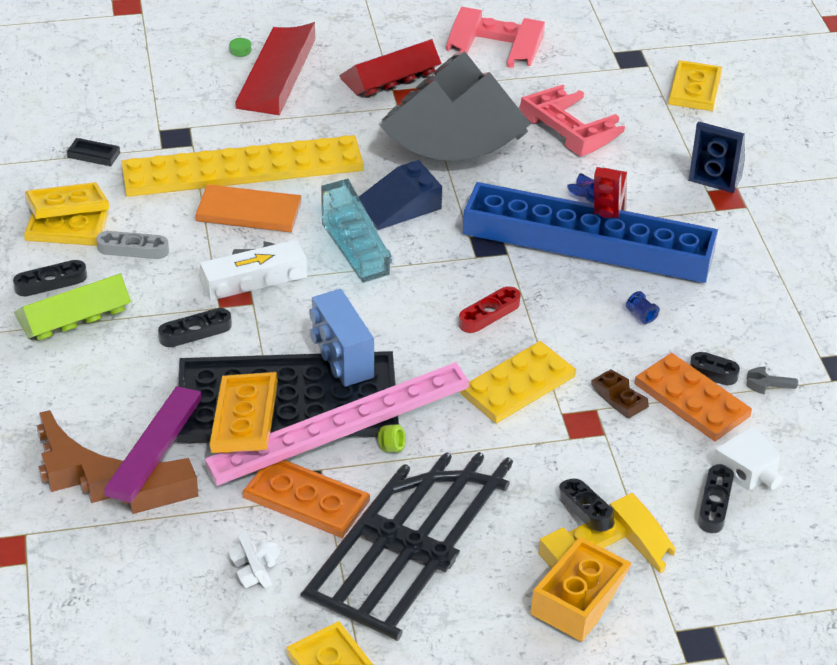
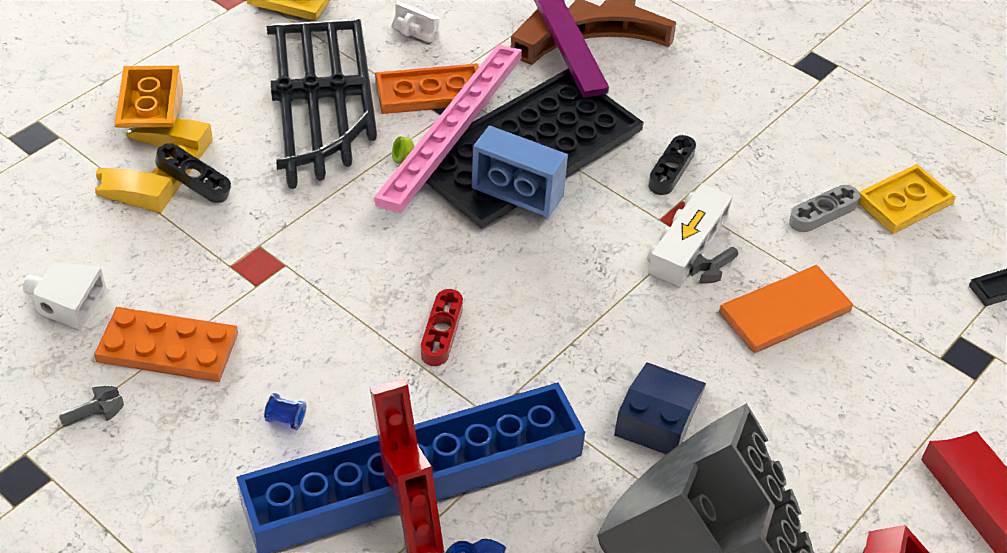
camera: 140 degrees right, 5 degrees up
black beam [13,260,87,297] -> none
lime slope [14,273,131,341] -> none
yellow tile [25,182,109,219] -> none
yellow plate [121,135,364,197] -> none
light orange plate [210,372,278,453] -> none
clear light blue wedge [321,178,392,283] -> none
yellow plate [460,341,576,424] -> none
reddish brown slope [591,369,649,418] -> none
black beam [690,352,740,385] -> none
black beam [698,464,734,533] -> none

